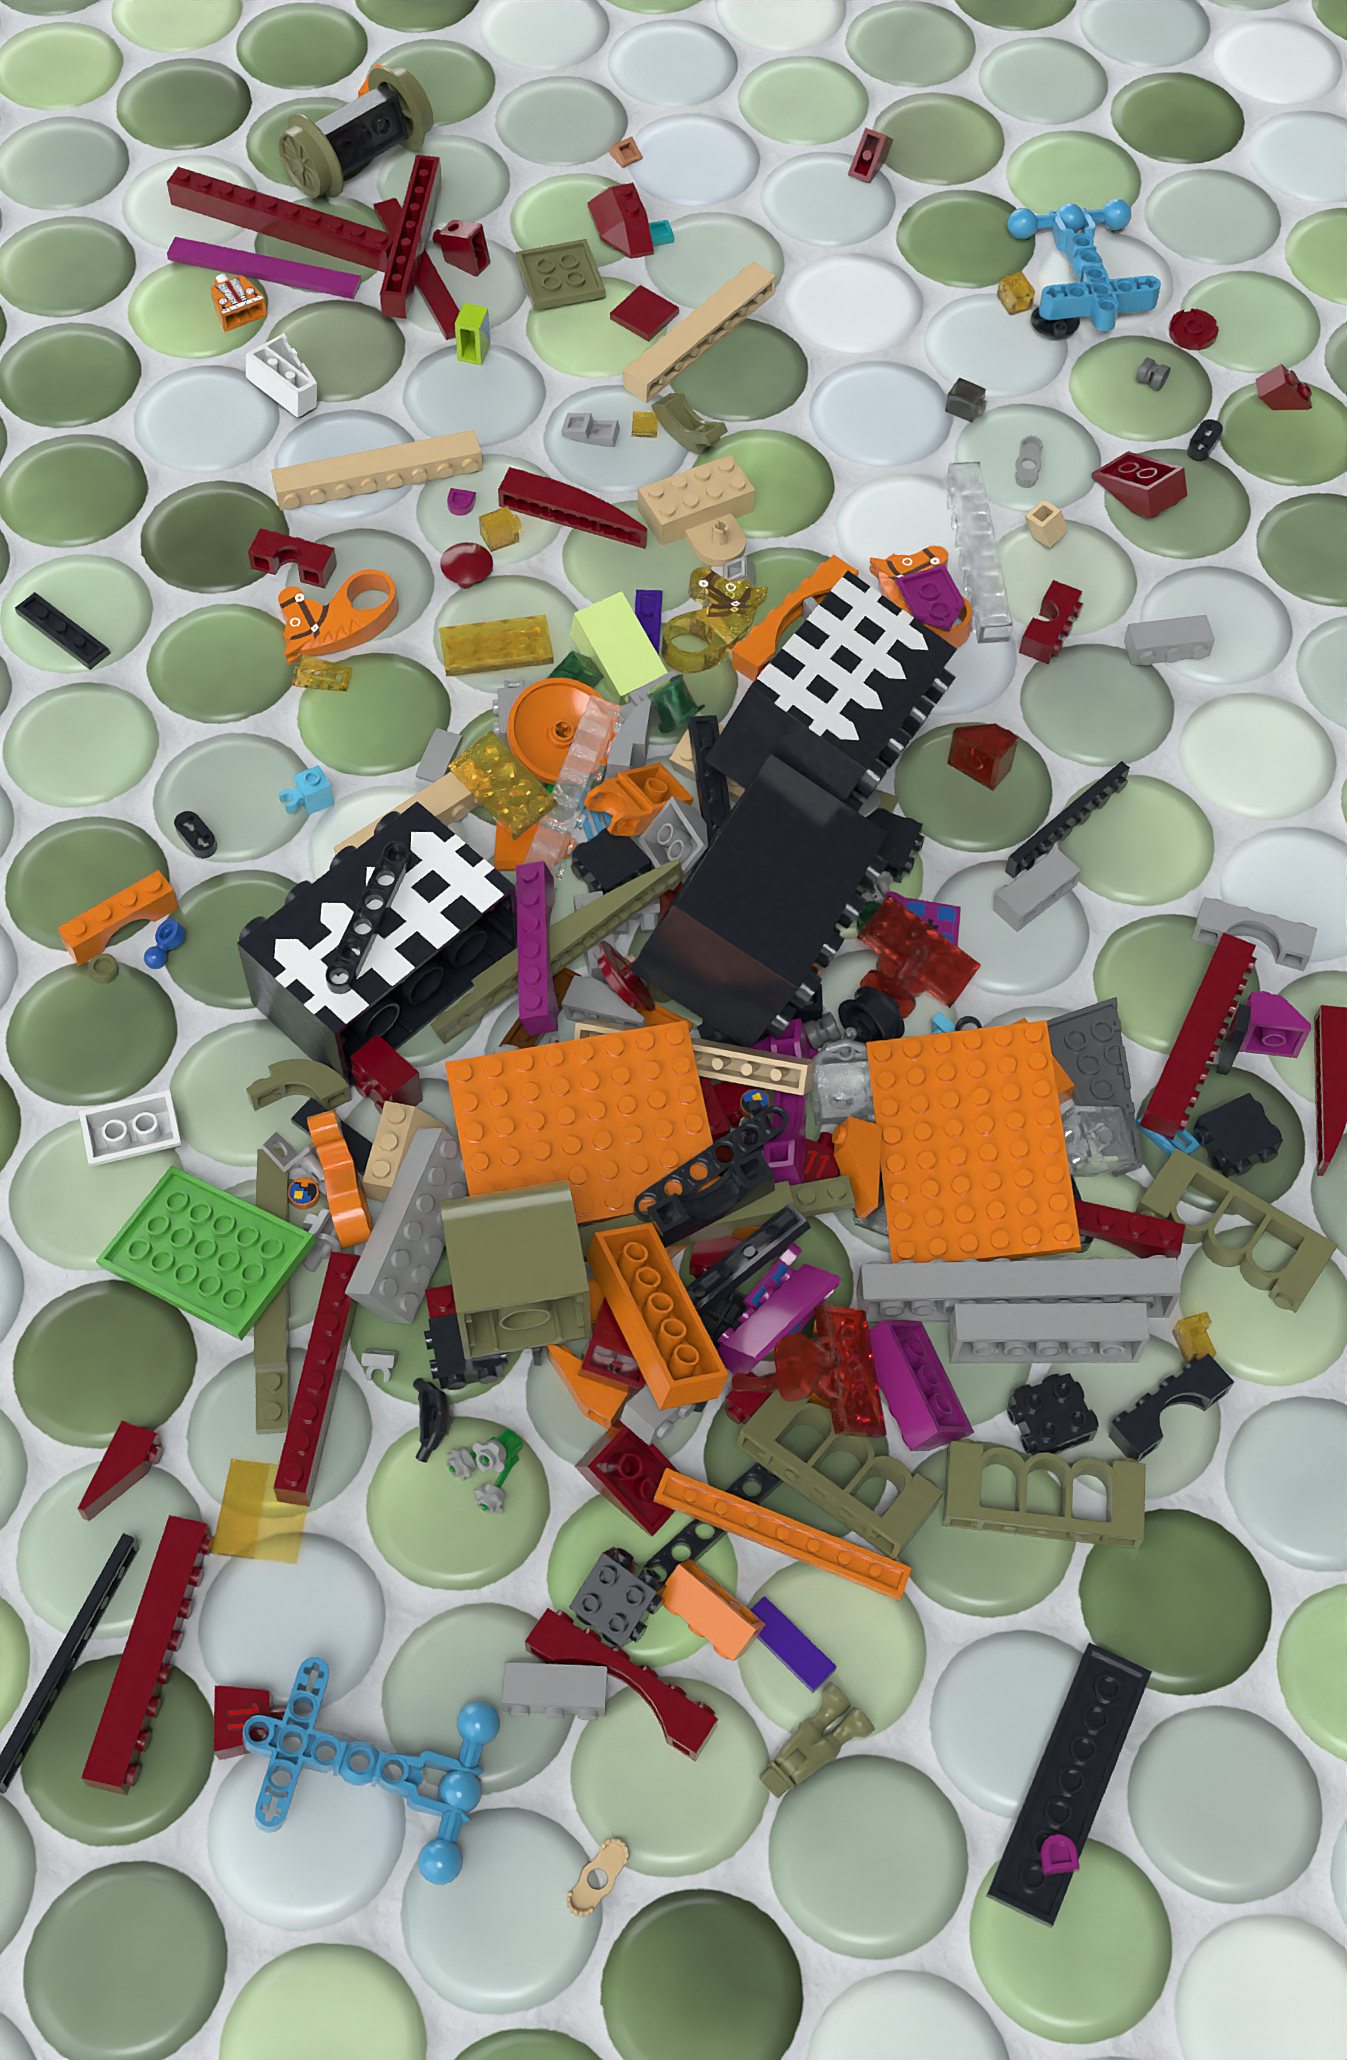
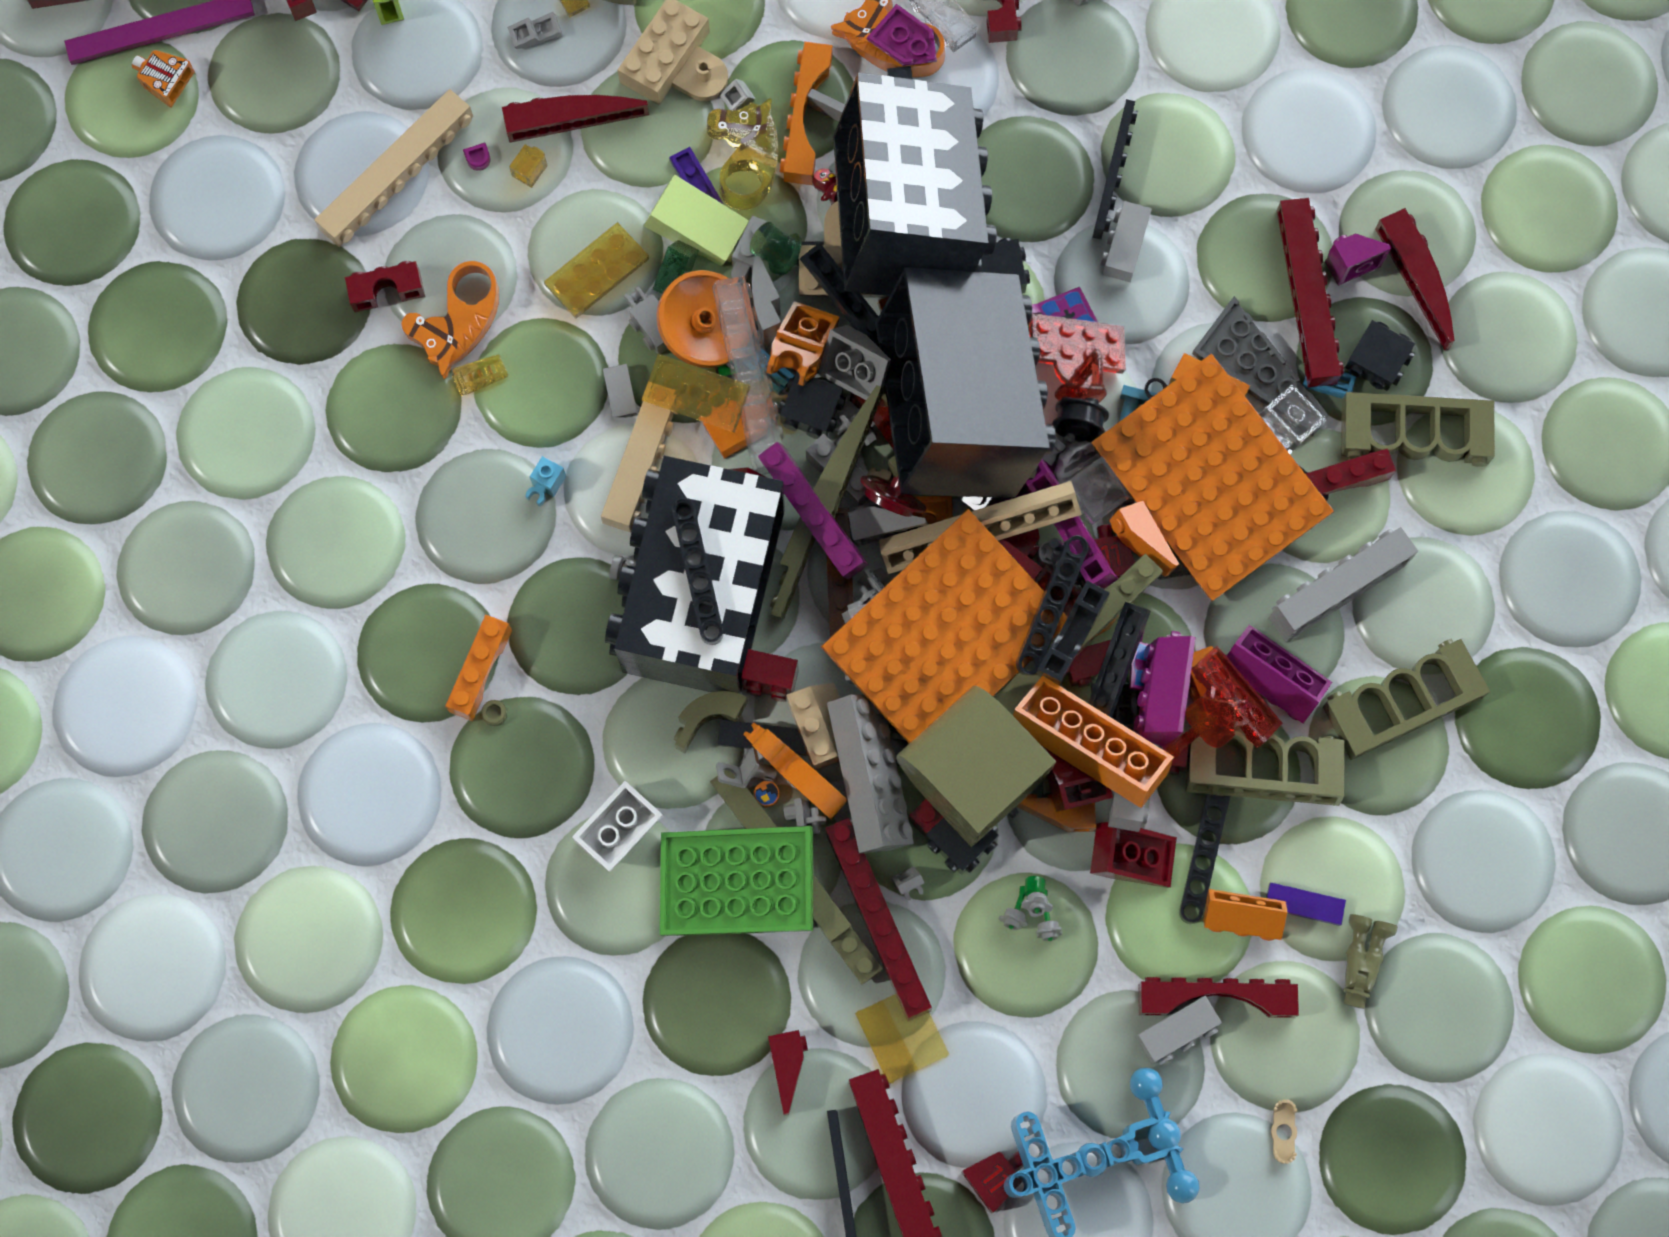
camera: 30 degrees left, 15 degrees up
black tile [15,592,110,670] -> none
blue plate [144,919,185,969] -> none
black beam [174,811,217,859] -> none
white wedge [246,333,317,418] -> none
black piece [413,1378,454,1463] -> none
dark red dish [440,542,493,589] -> none
black brick [569,1547,667,1647] -> none
orange plate [653,1468,912,1601] -> none
tile [739,1089,770,1119] -> none
light grey brick [856,1255,1181,1324] -> none
clear red slope [947,723,1019,791] -> none
black plate [986,1642,1152,1928] -> none
black brick [1007,1373,1099,1456] -> none
magenta tile [1040,1834,1080,1875] -> none
black arch [1108,1353,1234,1463] -> none
clear yellow panel [1172,1311,1216,1363] -> none
light grey arch [1191,897,1317,971] -> none
black tile [1216,1004,1251,1075] -> none

